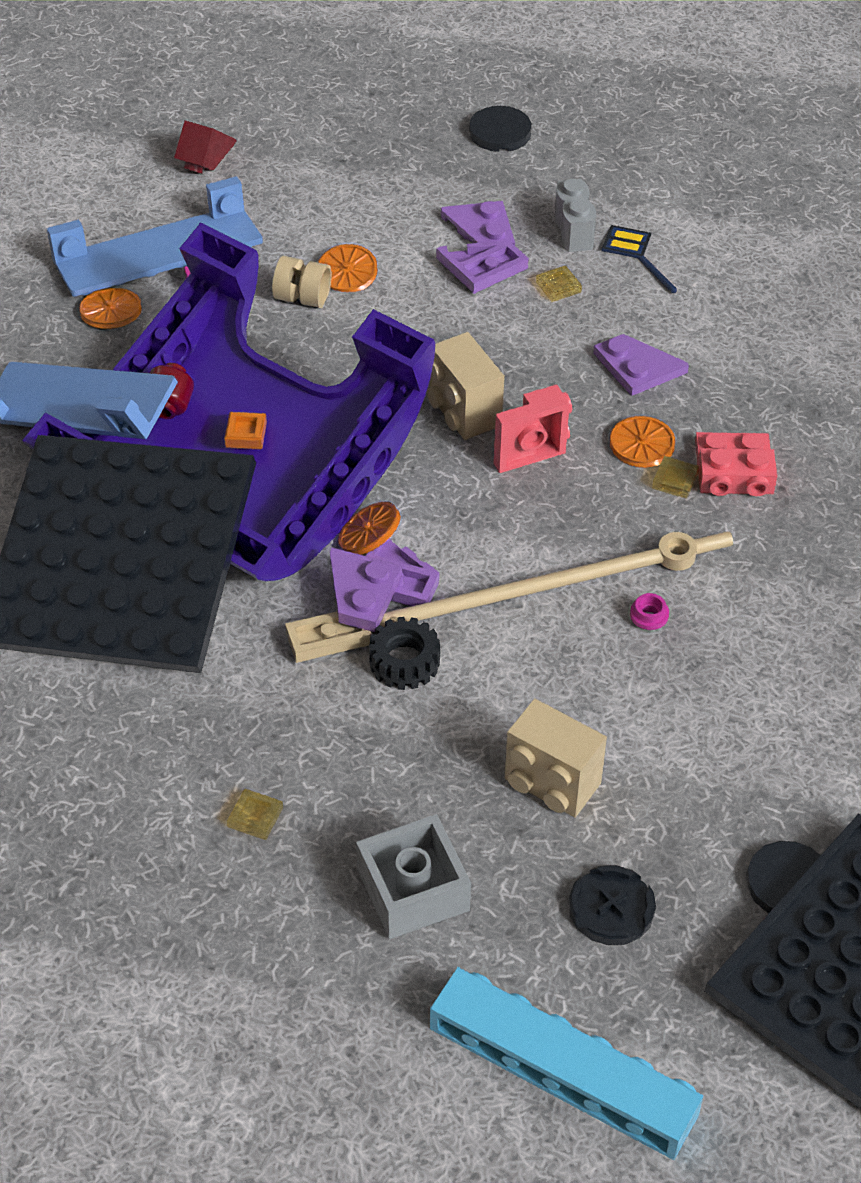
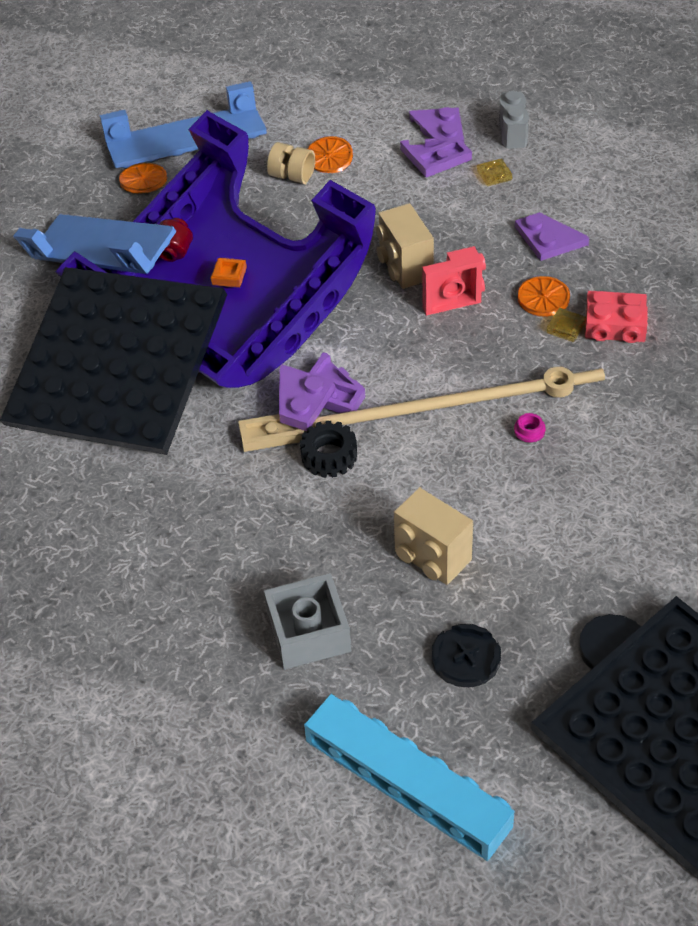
camera: 10 degrees right, 0 degrees up
dark red slope [174,120,237,174] -> none
clear yellow tile [227,789,283,840] -> none
orange wheel [338,502,401,555] -> none
black tile [469,105,532,152] -> none
piece [602,225,677,293] -> none

